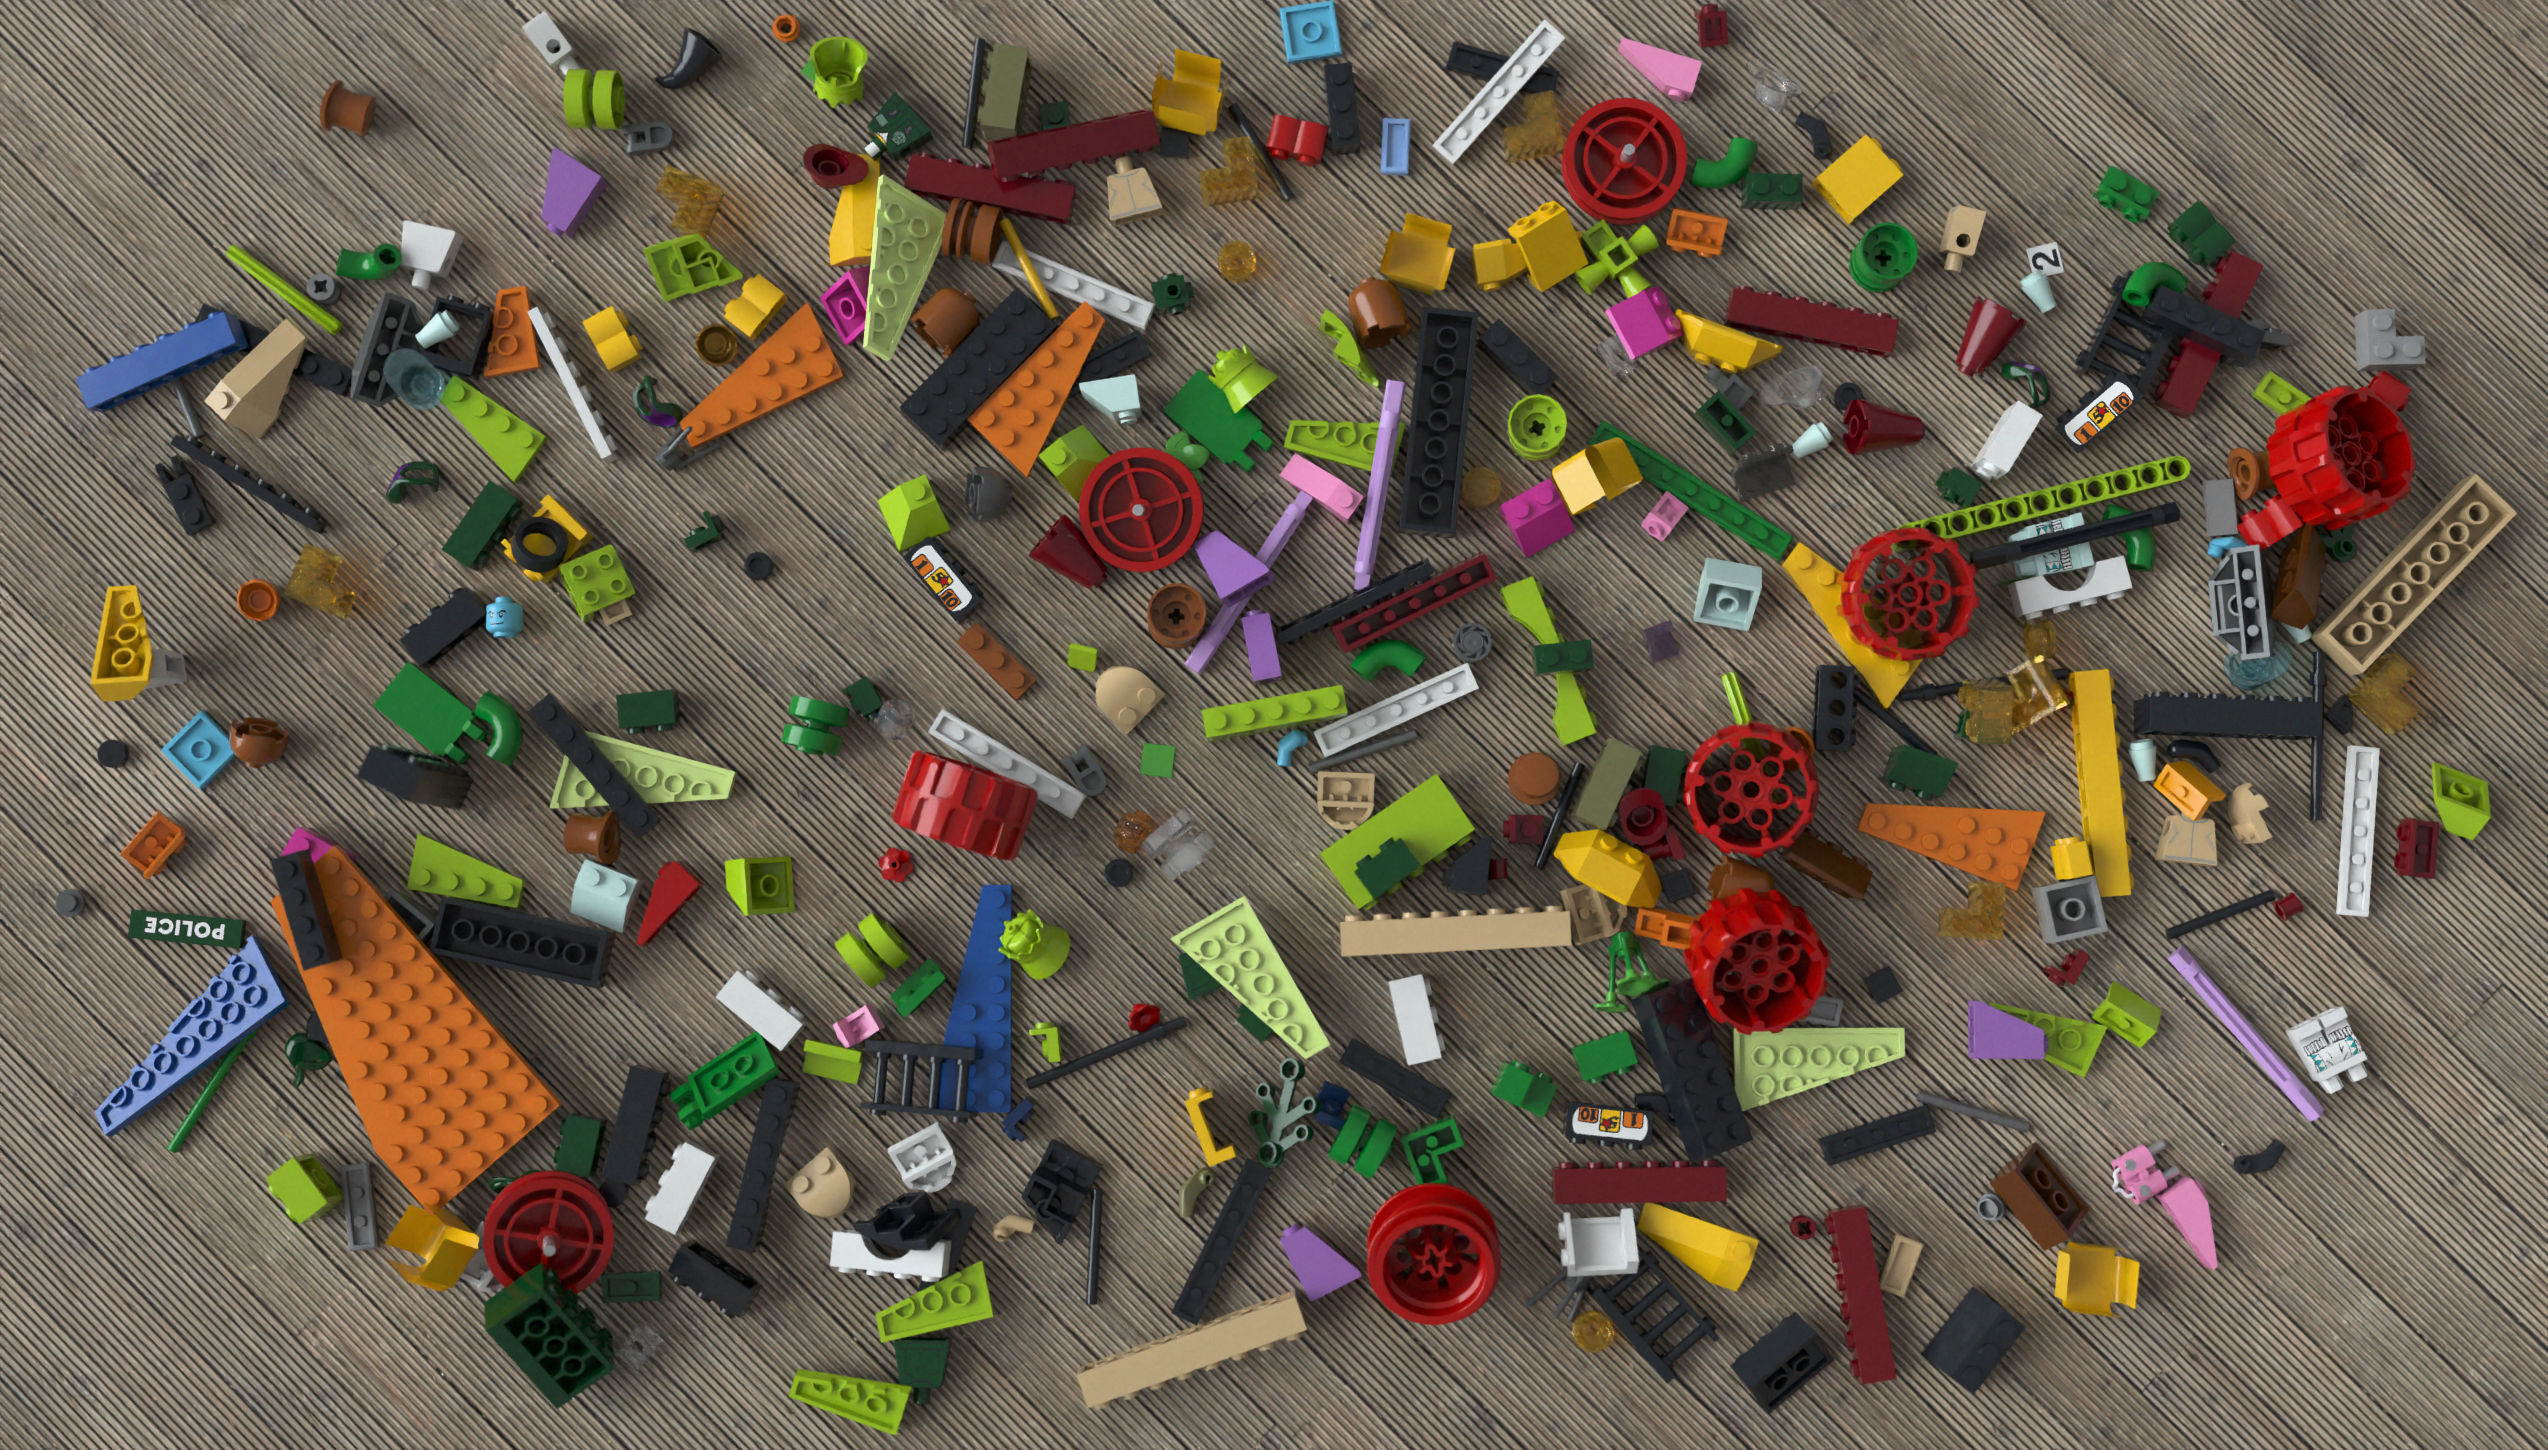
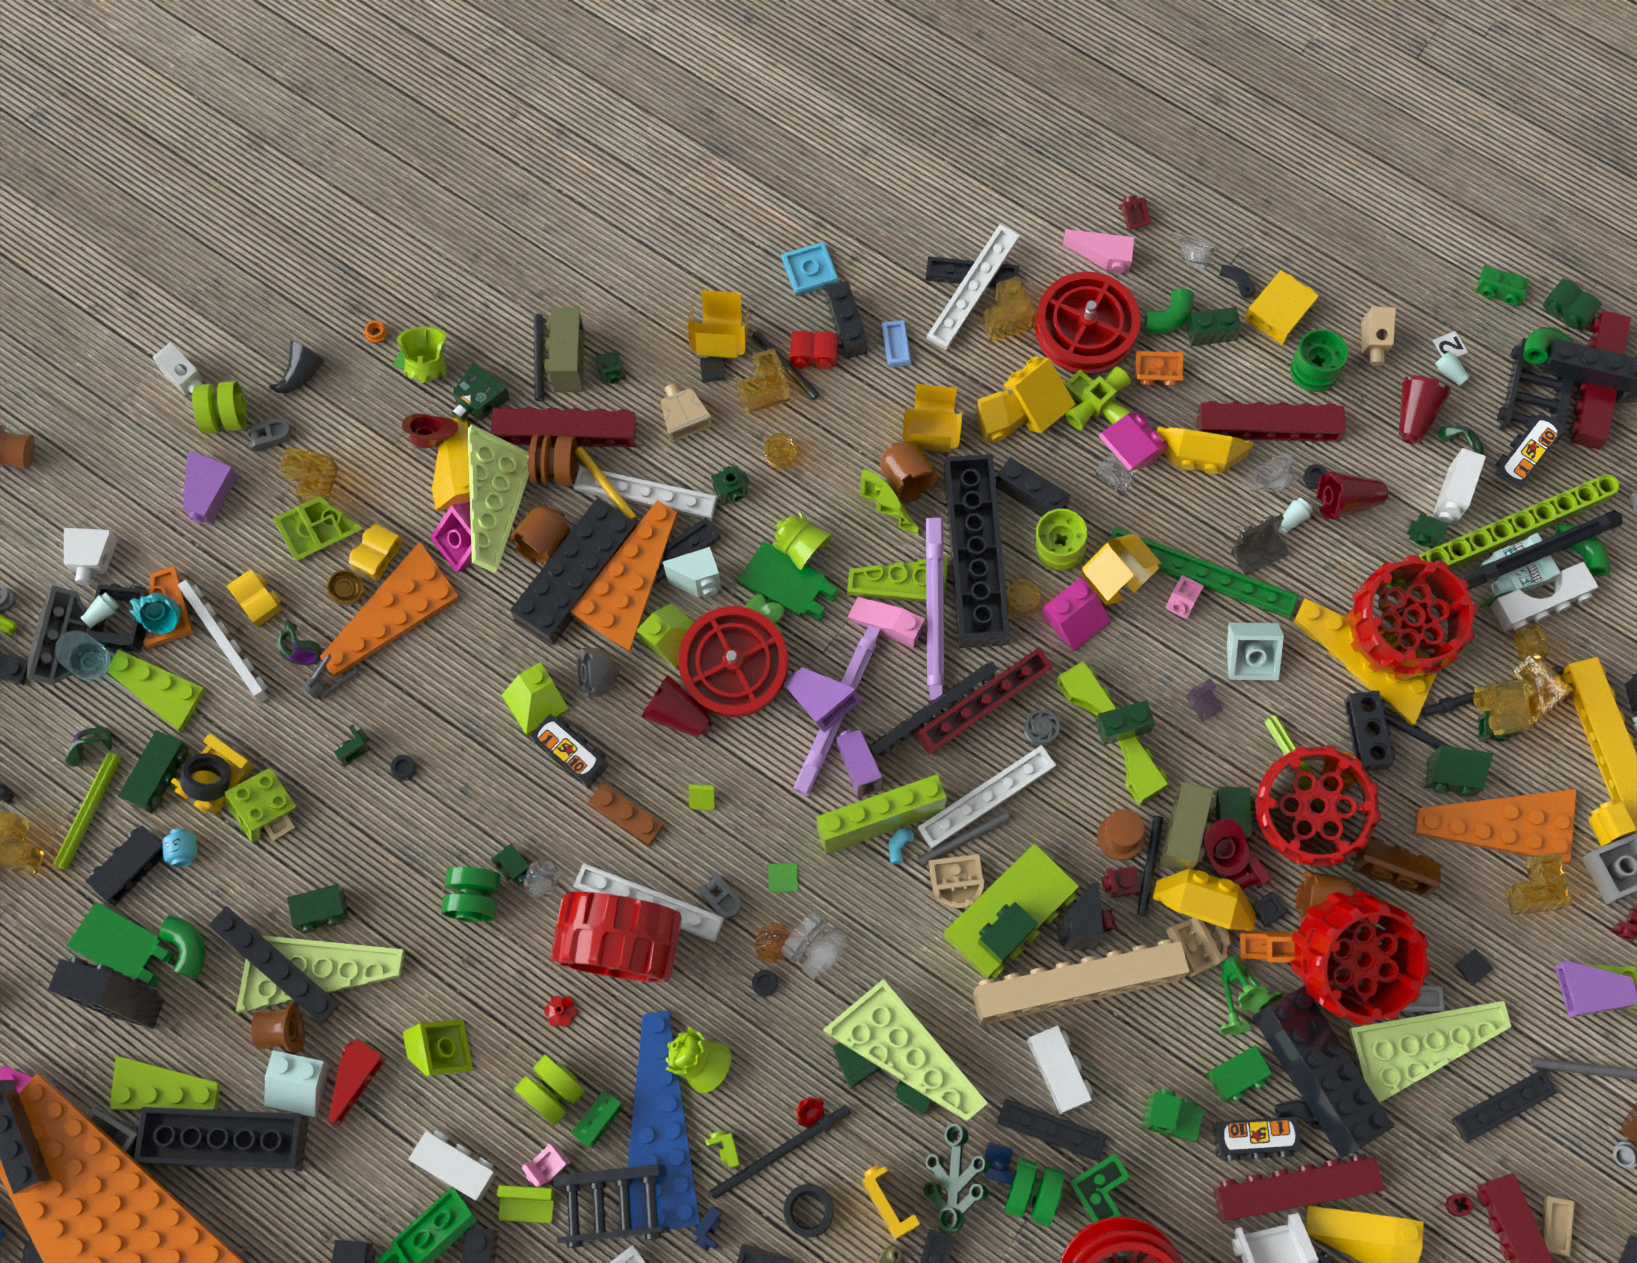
camera: 10 degrees left, 15 degrees down
green cylinder [336,243,402,281] -> none
dark red brick [987,108,1160,182] -> none
tan slope [1095,665,1165,735] -> none
dark orange wheel [1147,583,1207,650] -> none
green cylinder [1349,639,1428,683] -> none
dark green brick [1693,391,1757,456] -> none
dark grey plate [1703,367,1754,411] -> none
none -> lime axle [53,752,121,870]
none -> teal hair [129,593,182,635]
none -> black tyre [783,1184,834,1238]

